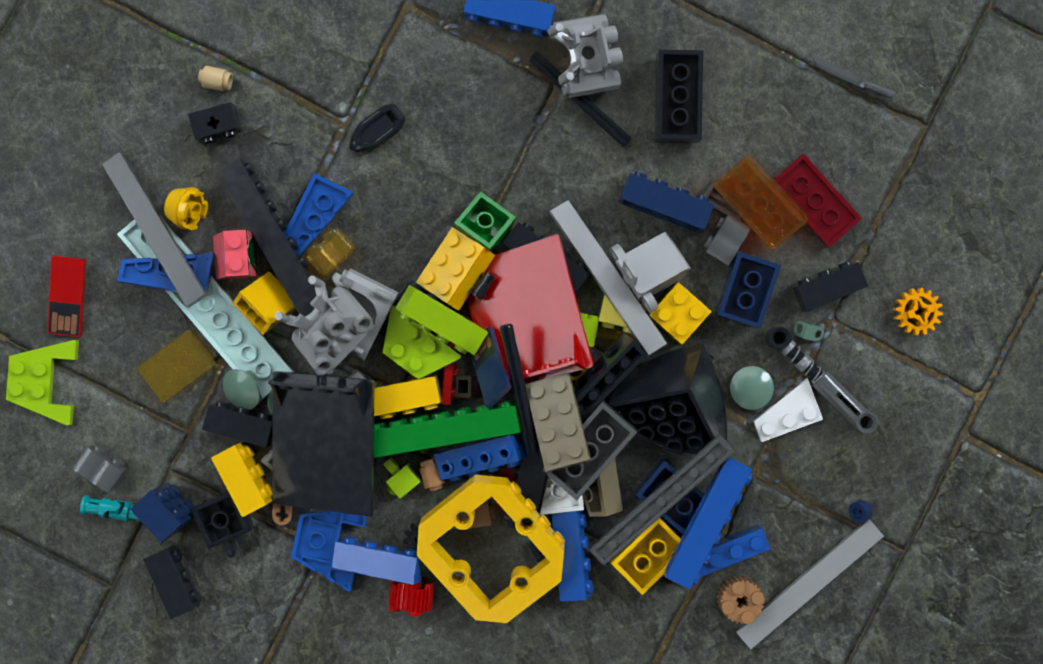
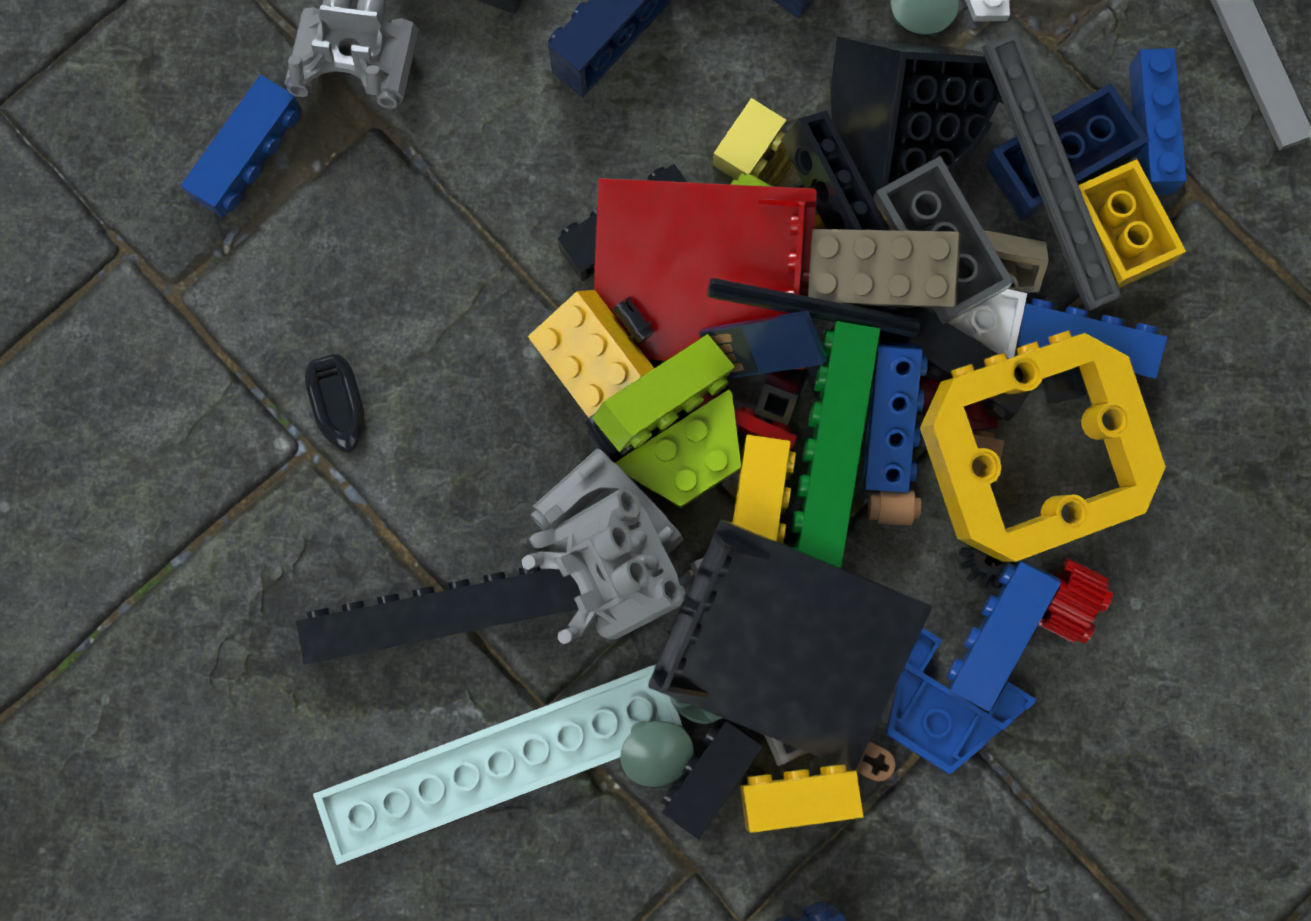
camera: 70 degrees left, 10 degrees down
tile [102,152,208,308] -> none
blue wing [117,252,215,297] -> none
clear yellow tile [137,329,217,403] -> none
yellow cone [164,187,208,230] -> none
black brick [188,102,242,144] -> none
black hinge [191,492,255,558] -> none
tan brick [198,66,233,91] -> none
coral slope [213,230,260,280] -> none
yellow brick [232,272,295,335] -> none
blue wing [286,173,354,255] -> none
clear yellow brick [306,228,357,278] -> none
lime brick [383,457,422,499] -> none
green slope [454,191,516,251] -> none
black axle [530,51,631,147] -> none
light grey tile [549,200,667,357] -> none
light grey piece [609,232,691,313] -> none
yellow brick [647,282,712,345] -> none
blue brick [663,457,753,590] -> none
medium nougat brick [717,575,765,624] -> none

